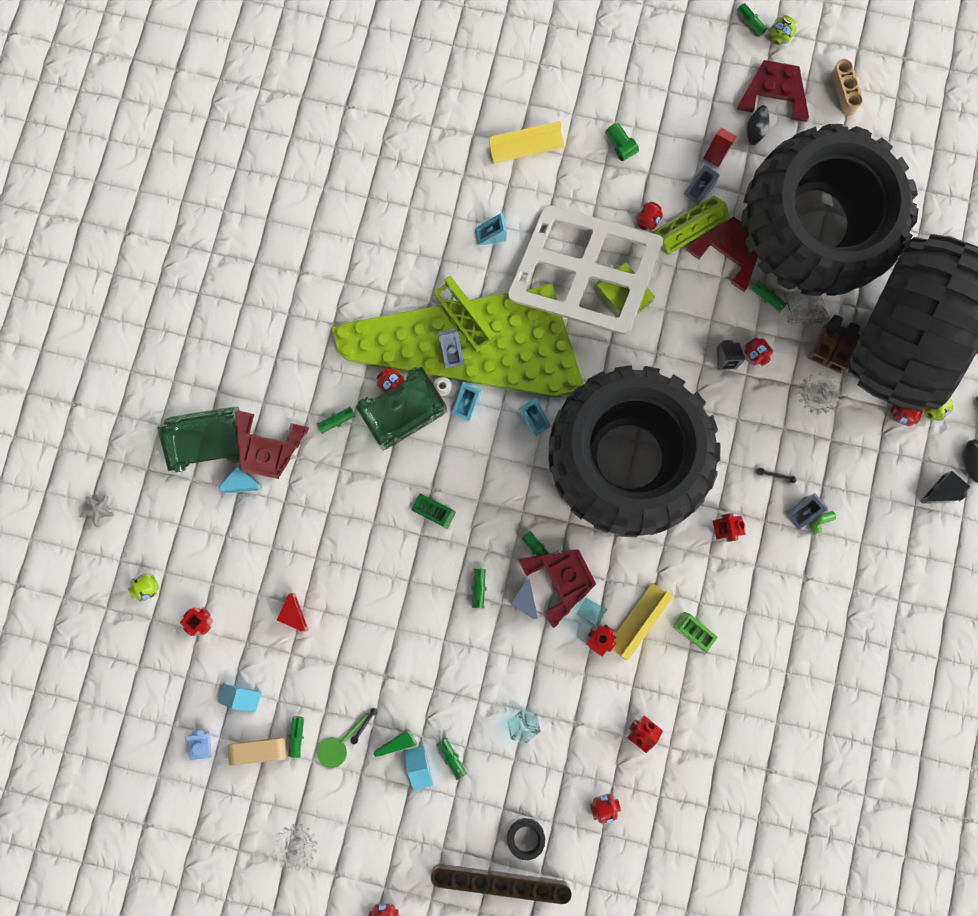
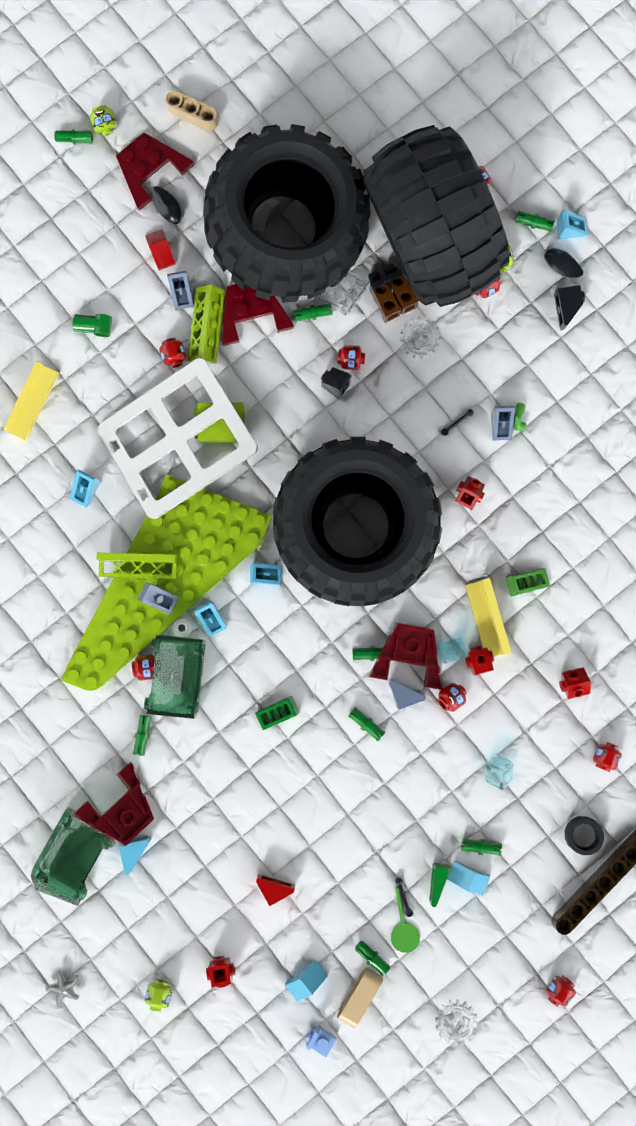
camera: 60 degrees left, 5 degrees up
none -> red head [437,683,467,712]

